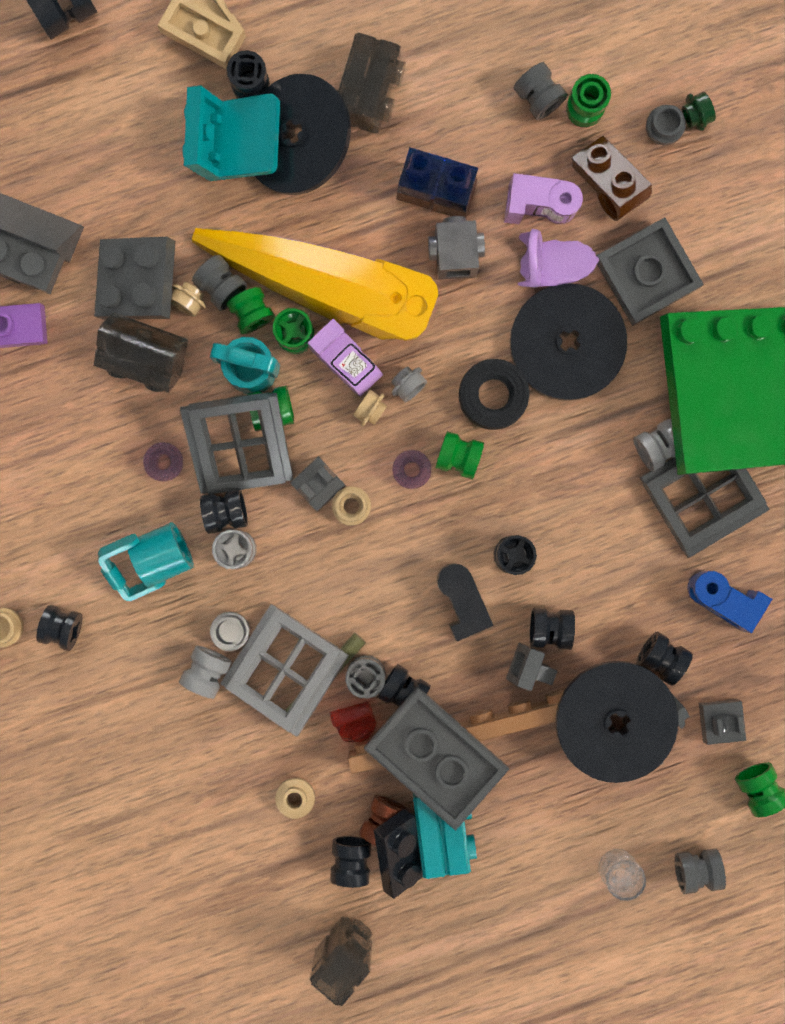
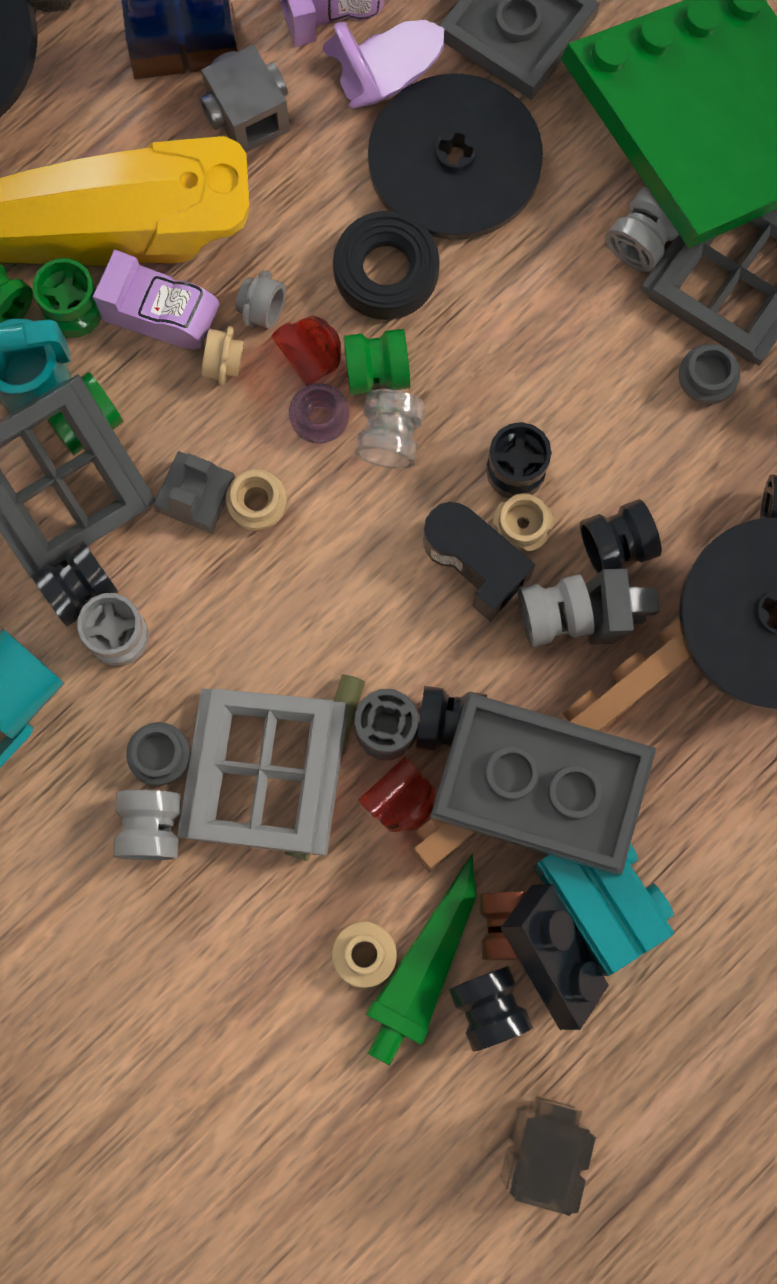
camera: 25 degrees left, 10 degrees down
none -> clear red plate [271,316,341,386]
none -> clear wheel [355,389,425,469]
none -> green bar [365,853,476,1066]
none -> tan plate [493,493,554,552]
none -> light grey wheel [518,574,594,648]
none -> dark grey plate [679,344,740,404]

